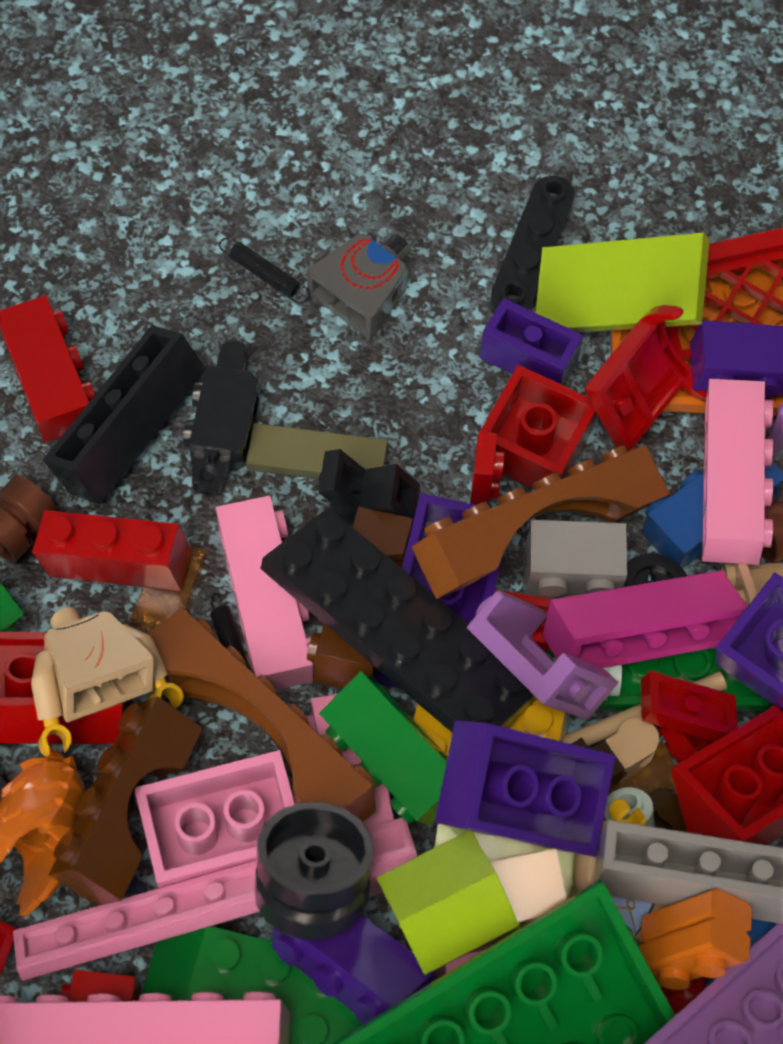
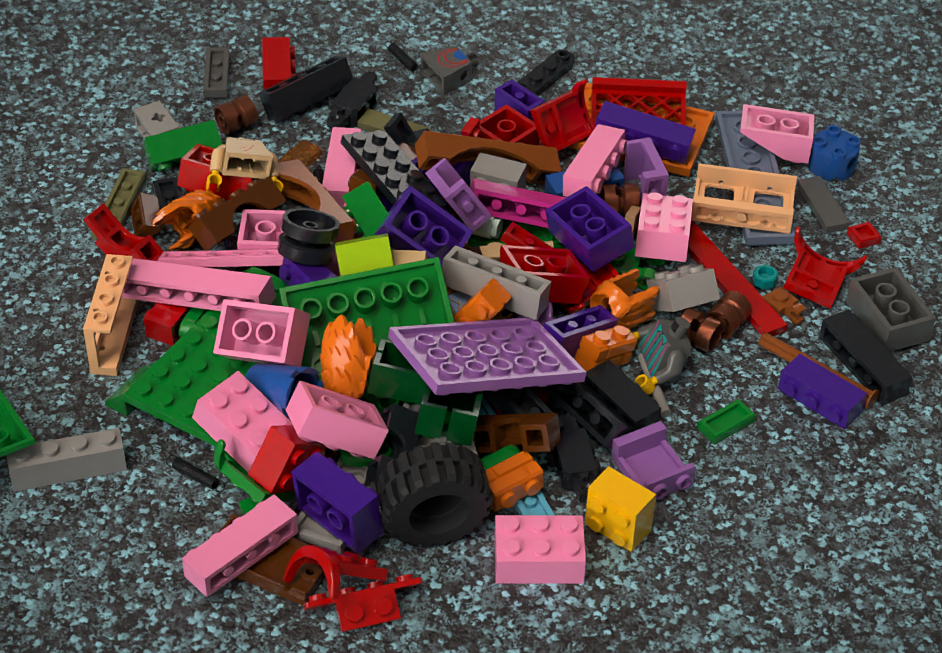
camera: 20 degrees right, 20 degrees down
red brick [32,510,192,591] -> none
lime tile [536,233,710,333] -> none

